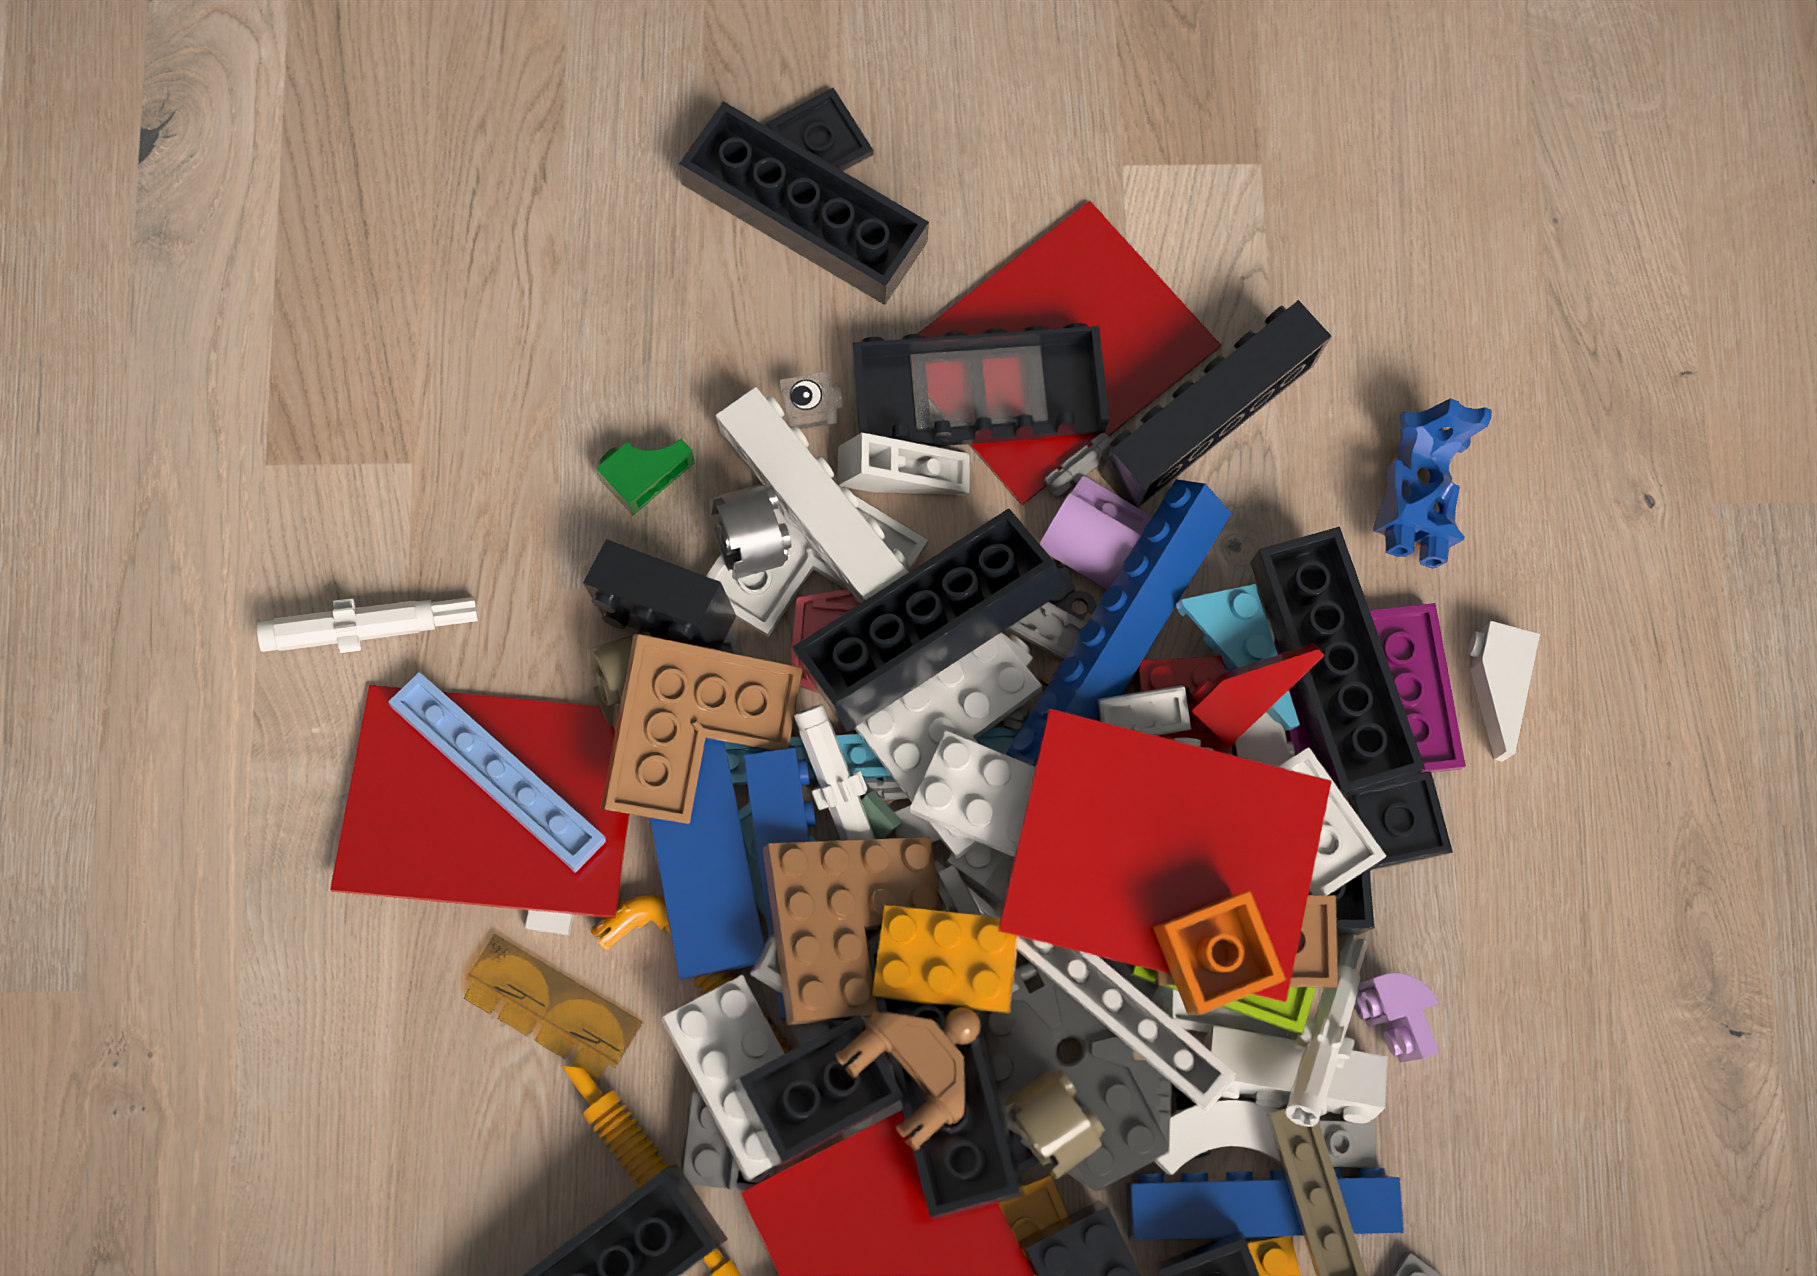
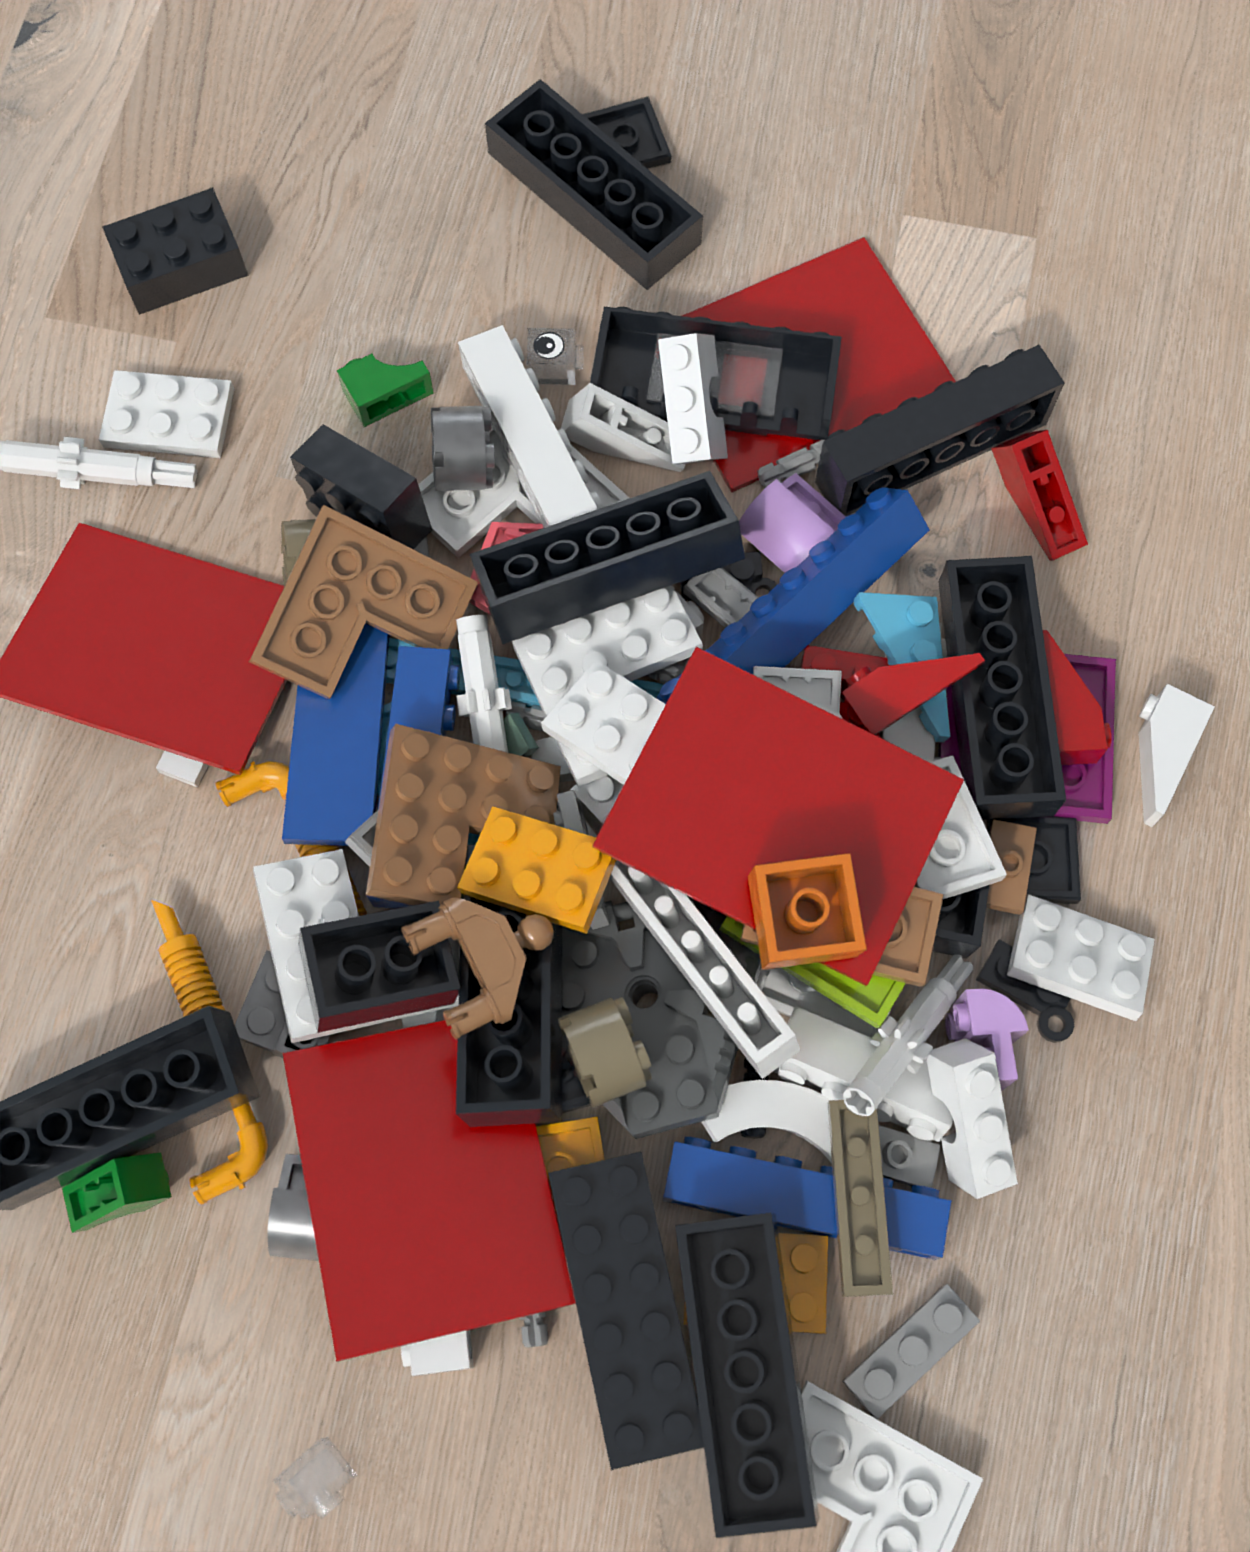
camera: 20 degrees right, 5 degrees down
light blue plate [388,672,606,873] -> none
clear yellow windscreen [464,934,643,1079] -> none
blue hips [1373,398,1492,569] -> none
none -> white plate [99,370,234,458]
none -> black brick [102,187,248,315]
none -> white arch [658,333,728,464]
none -> white arch [926,1038,1018,1199]
none -> black hinge [976,939,1074,1043]
none -> medium nougat plate [986,819,1037,915]
none -> red slope [991,430,1088,561]
none -> white plate [1007,894,1155,1021]
none -> red slope [1043,630,1112,765]

